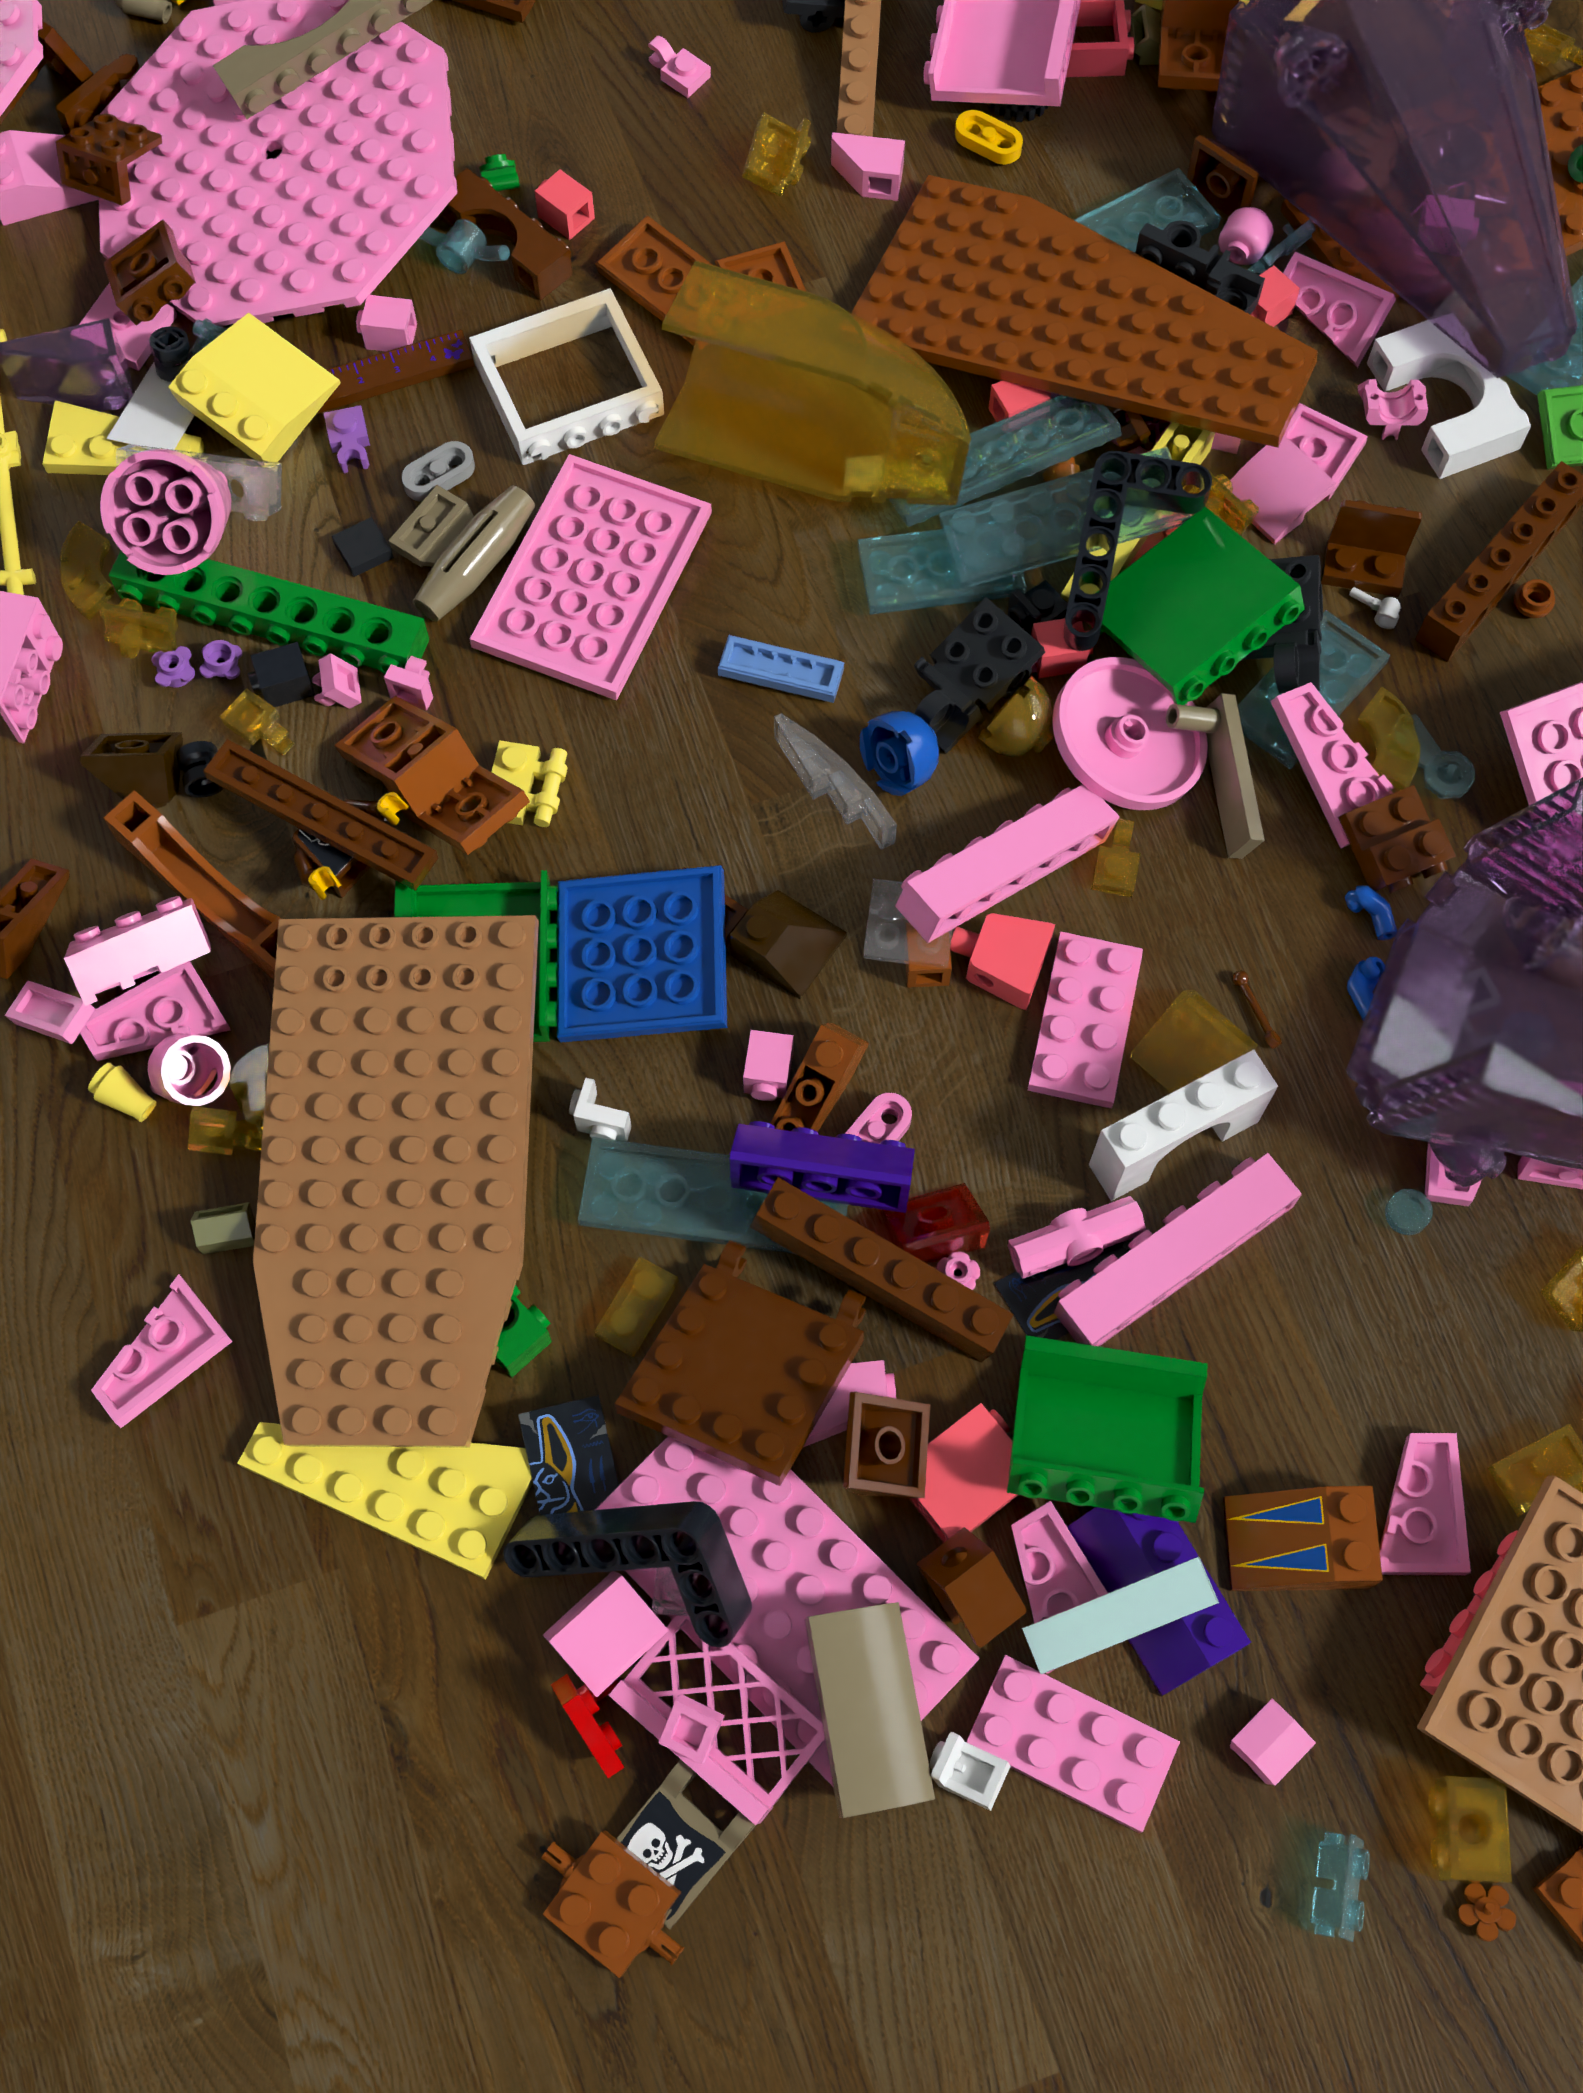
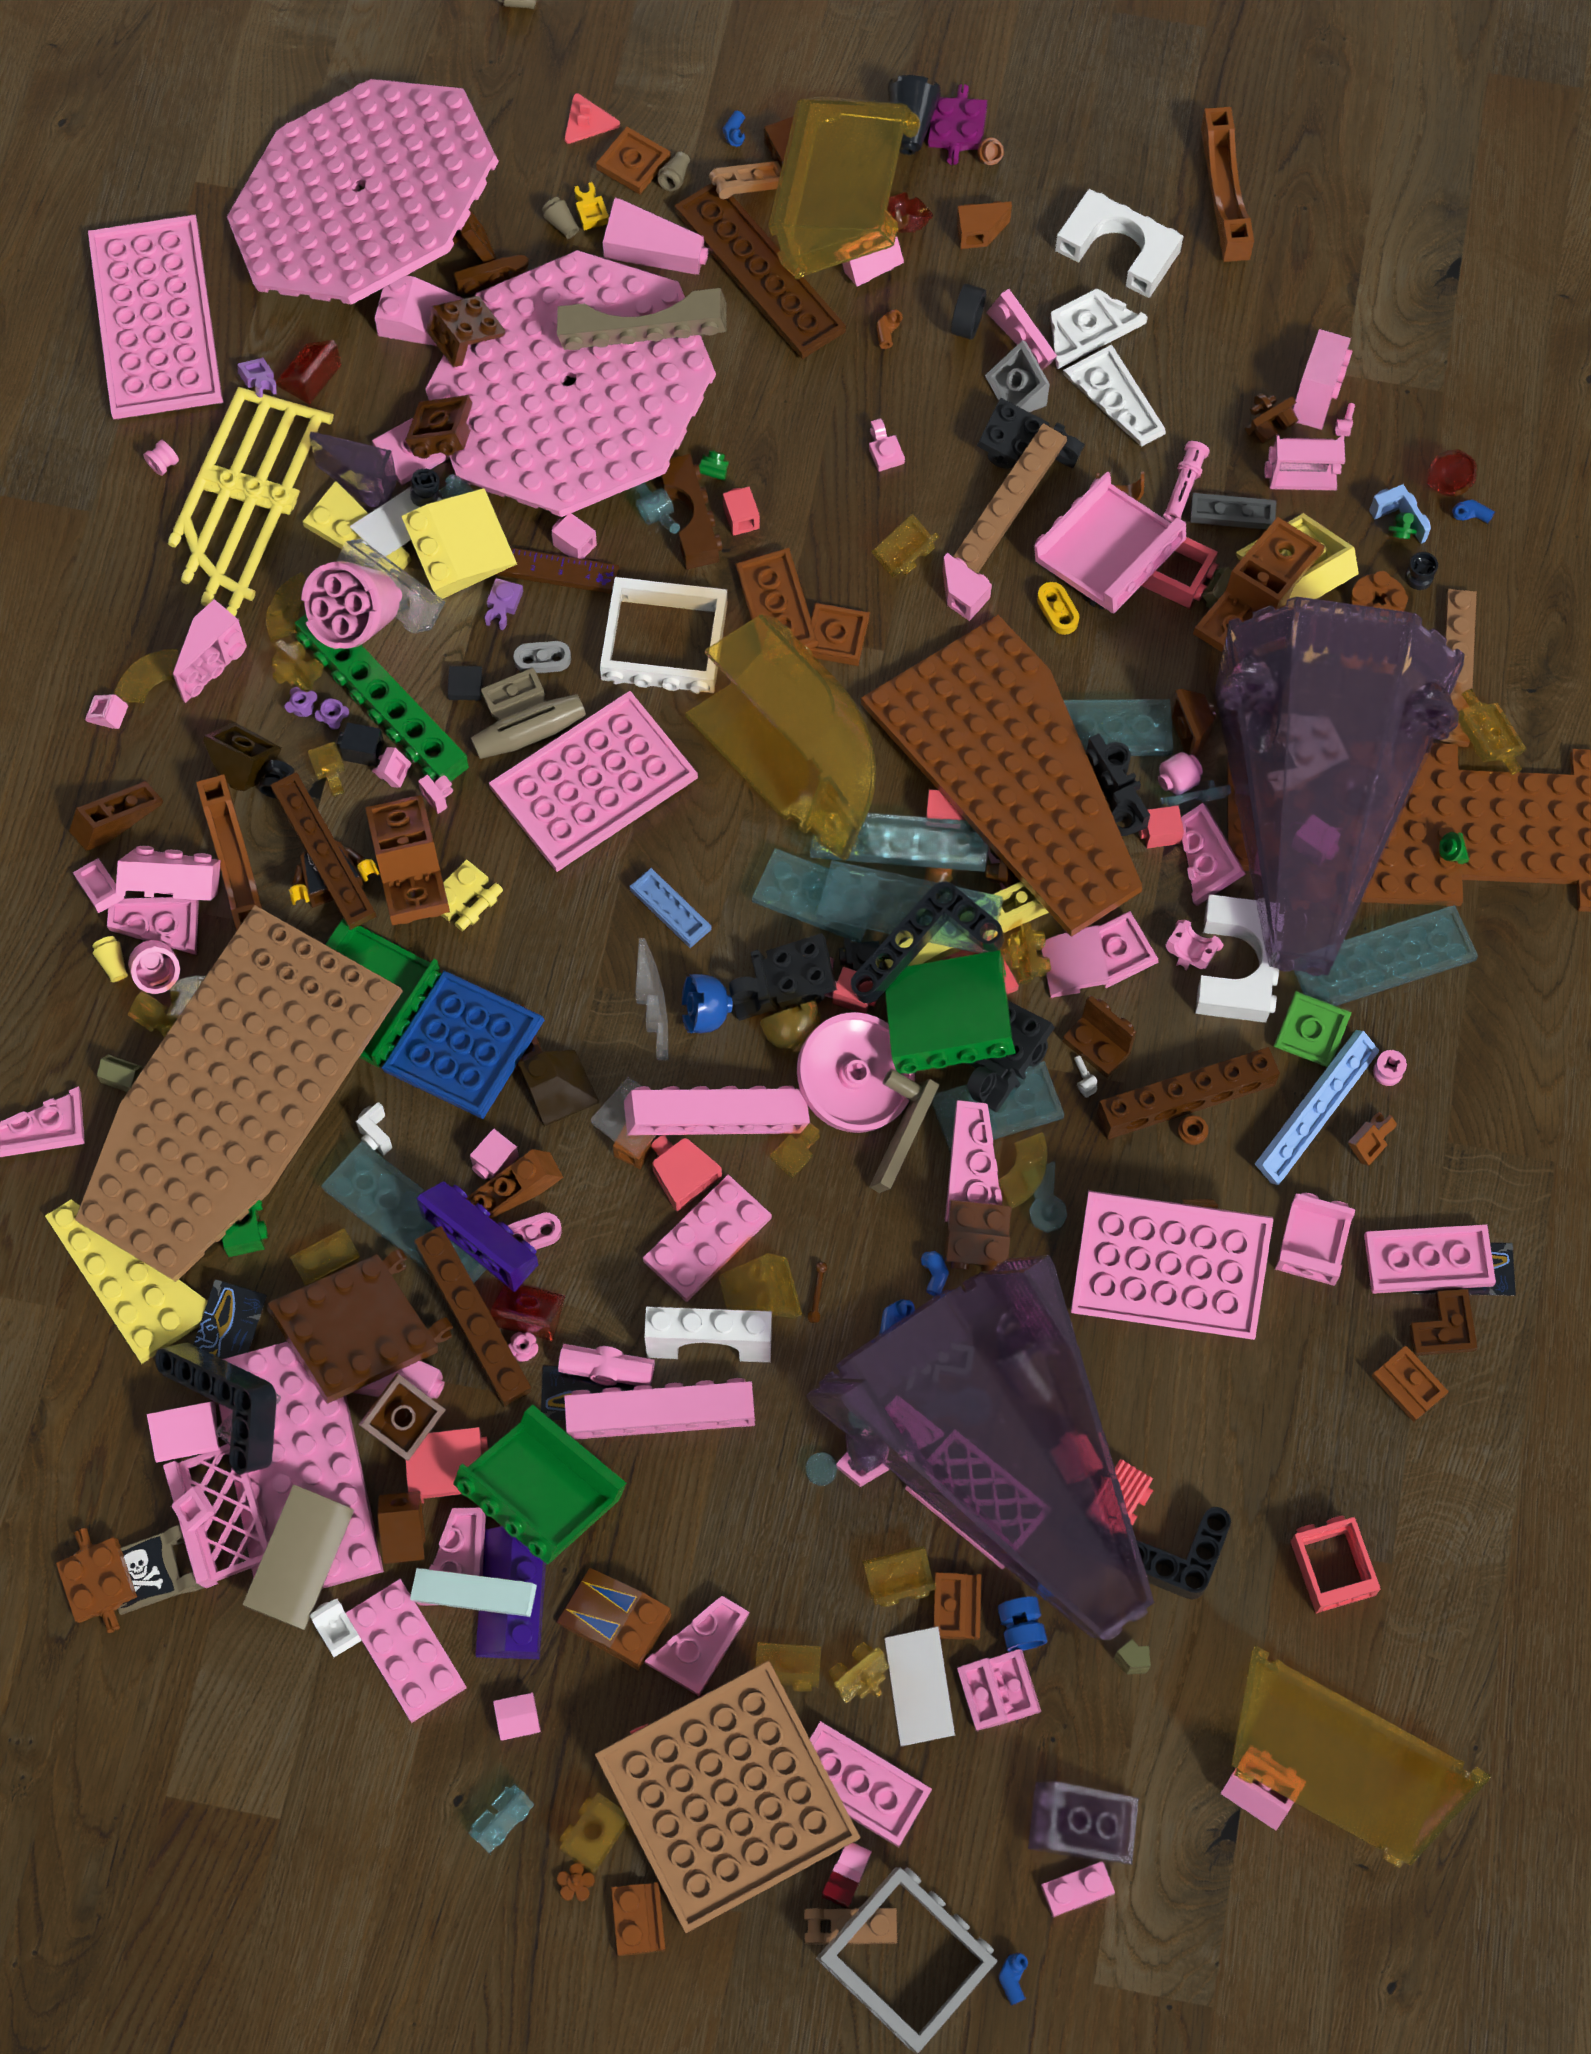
camera: 30 degrees right, 0 degrees up
red plate [551,1674,625,1778] -> none

